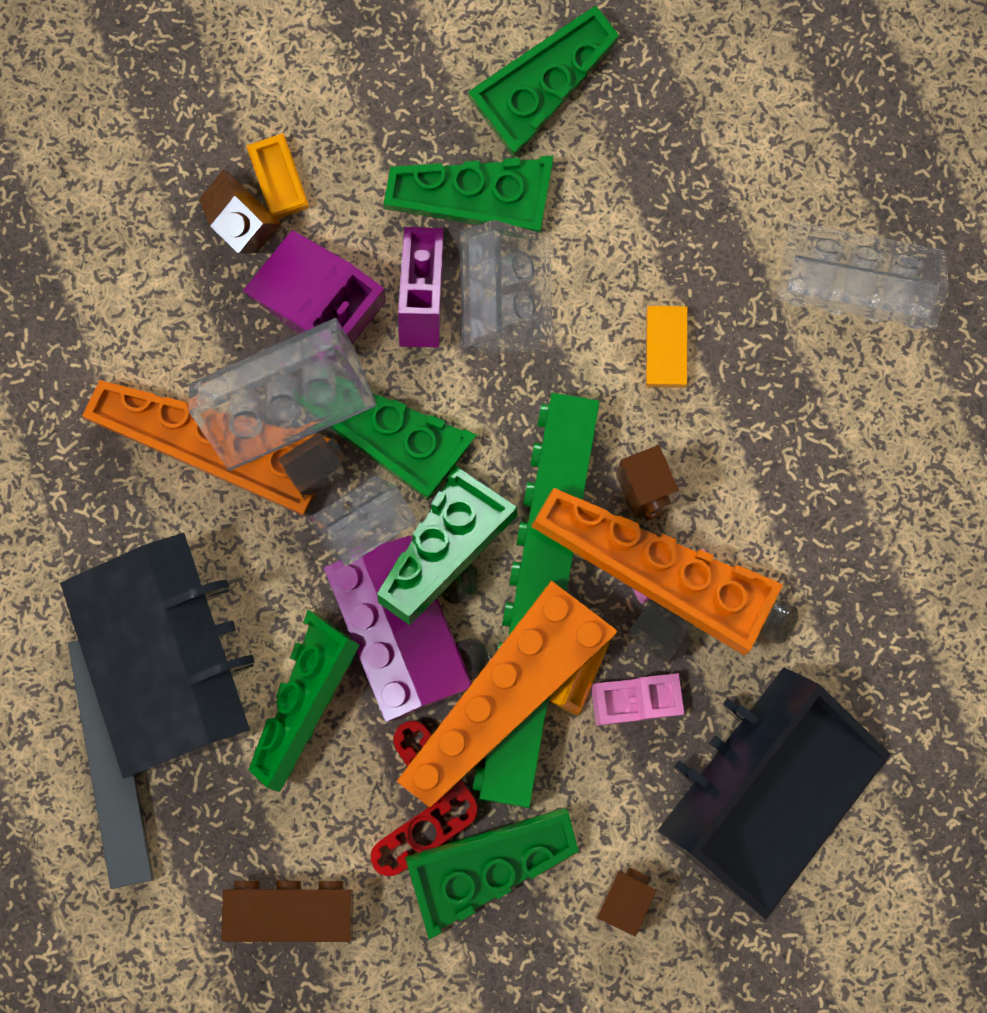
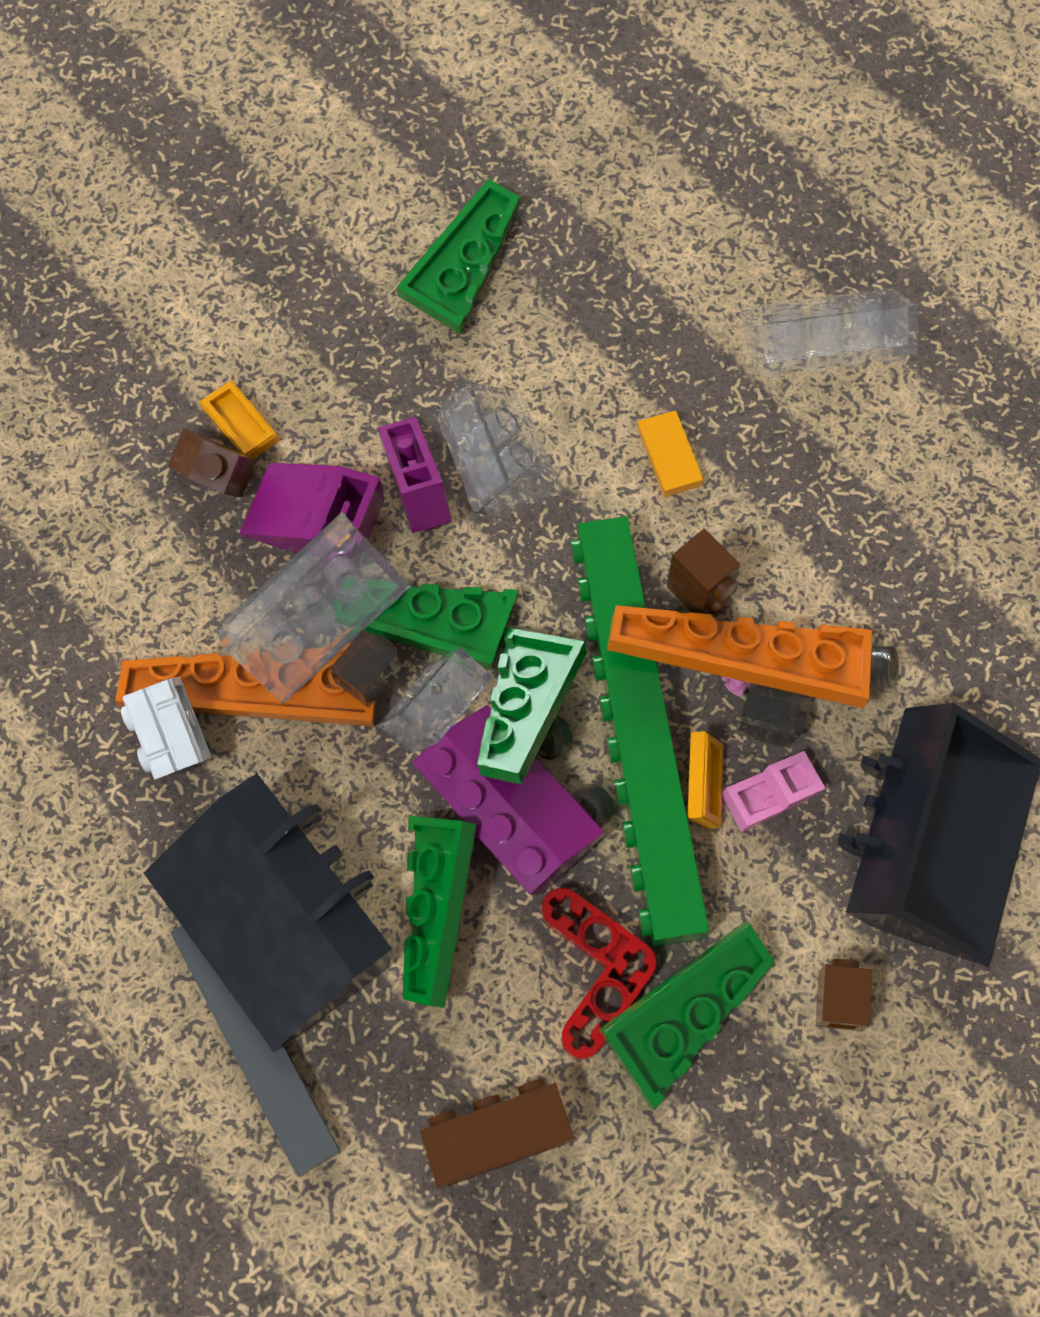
camera: 15 degrees left, 10 degrees down
green wing [383,155,554,235] -> none
orange wing [396,581,617,808] -> none
none -> white brick [121,676,211,780]

